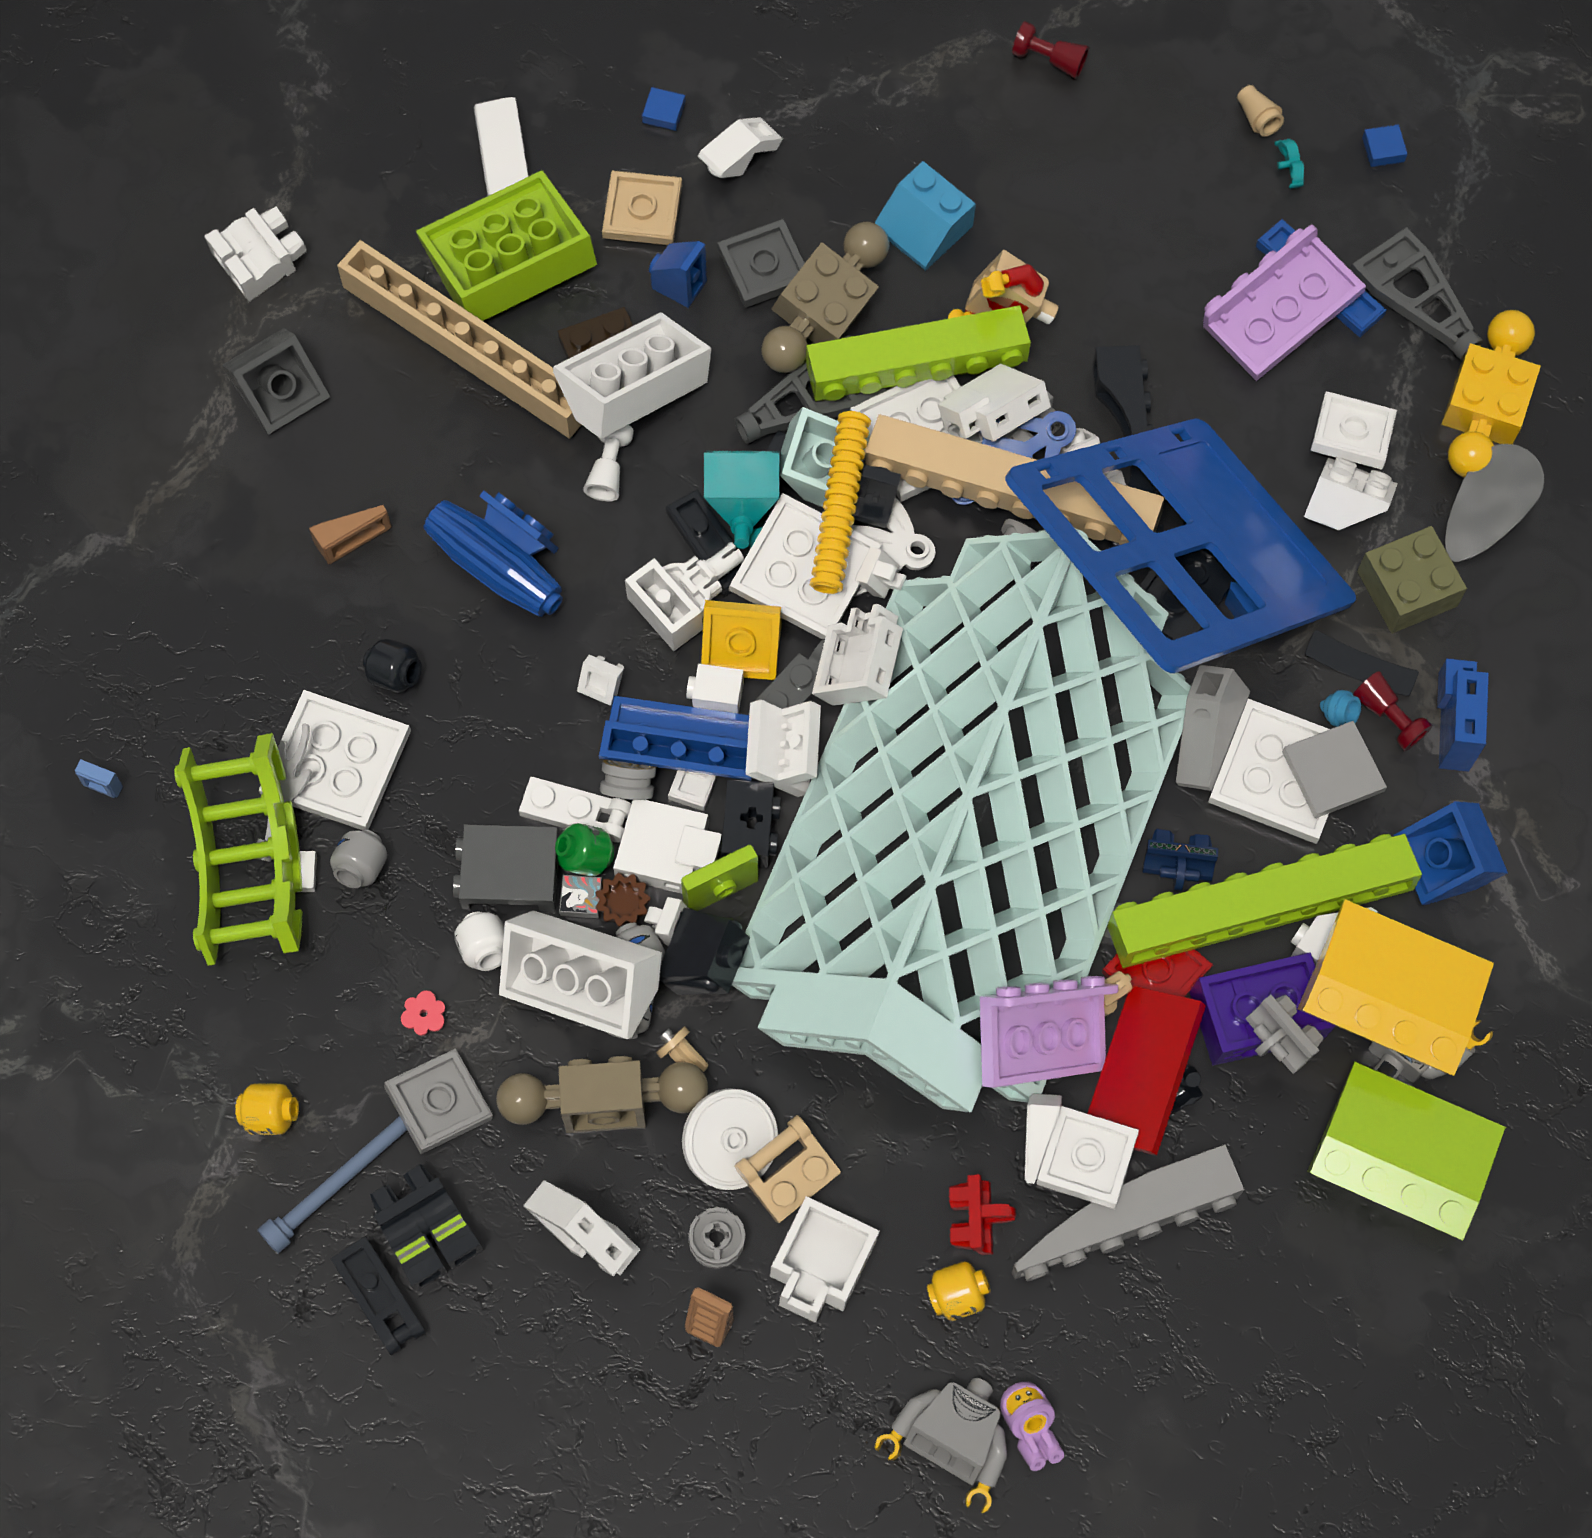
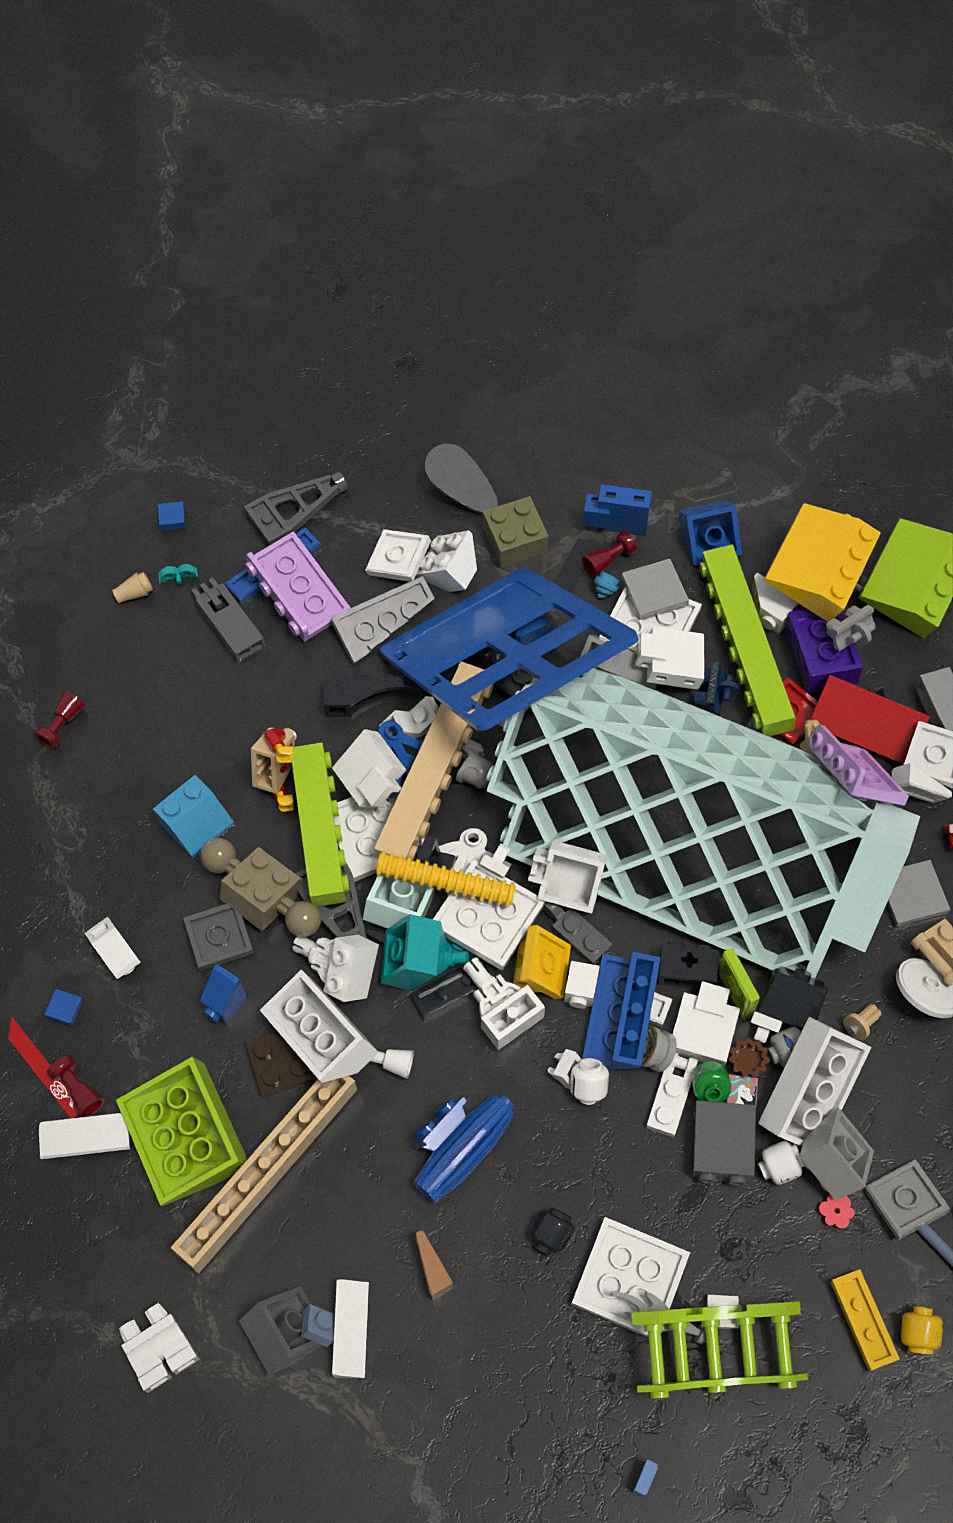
camera: 85 degrees left, 5 degrees down
light grey head [330,830,388,888] -> none
dark tan brick [496,1056,708,1133] -> none
tan plate [602,171,682,245] -> none
white bracket [745,700,821,797] -> none
yellow brick [1441,310,1541,478] -> none
none -> red sticker [8,1016,79,1119]
none -> dark red piece [47,1055,105,1117]
none -> dark grey hinge [190,577,265,662]
none -> white brick [293,935,379,1002]
none -> sand blue plate [301,1304,335,1347]
none -> light grey wing [330,576,435,666]
none -> white slope [332,1279,369,1378]
none -> white head [570,1058,609,1105]
none -> white piece [635,626,704,689]
none -> light grey slope [799,1107,874,1200]
none -> yellow plate [830,1269,899,1372]
none -> light grey tile [887,860,950,927]

